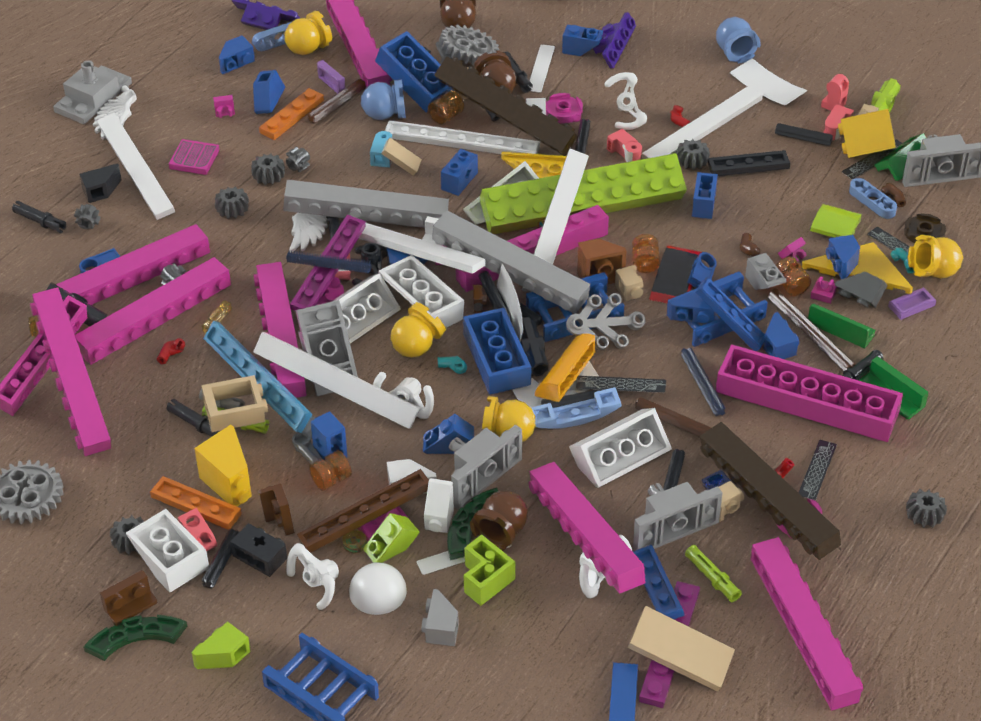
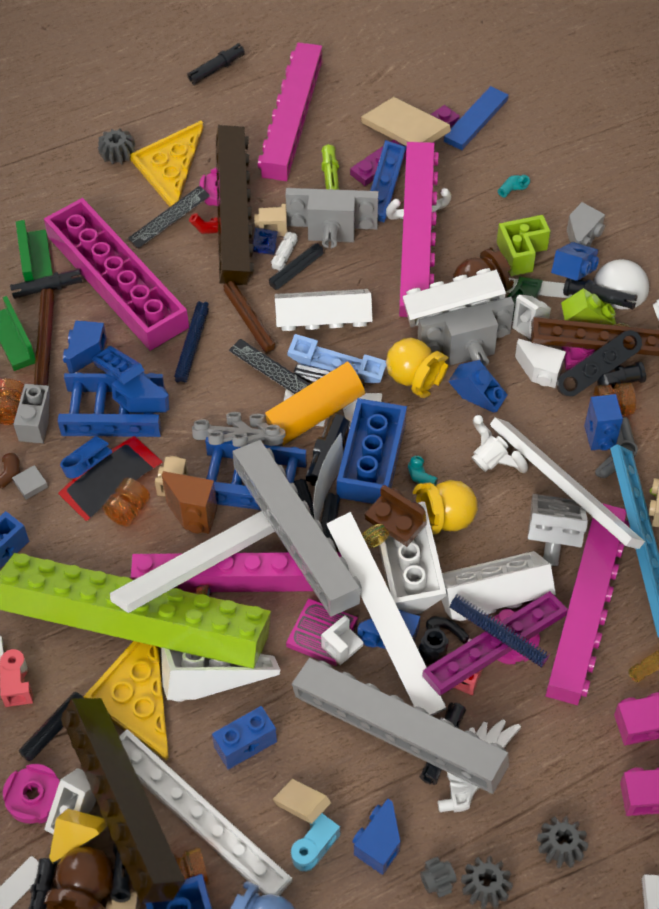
camera: 150 degrees left, 10 degrees up
none -> light grey tile [12,465,48,500]
none -> yellow slope [49,808,107,863]
none -> yellow tile [130,121,204,207]
none -> black pin [187,43,245,85]
none -> white axle [271,232,297,271]
none -> blue slope [352,799,400,875]
none -> clear yellow tile [362,524,389,548]
none -> reddish brown bracket [364,485,427,547]
none -> white slope [403,268,506,327]
none -> teal arm [498,175,530,198]
none -> blue brick [551,242,599,281]
none -> black plate [556,330,642,397]
none -> black pin [563,278,637,310]
none -> black connector [597,361,646,395]

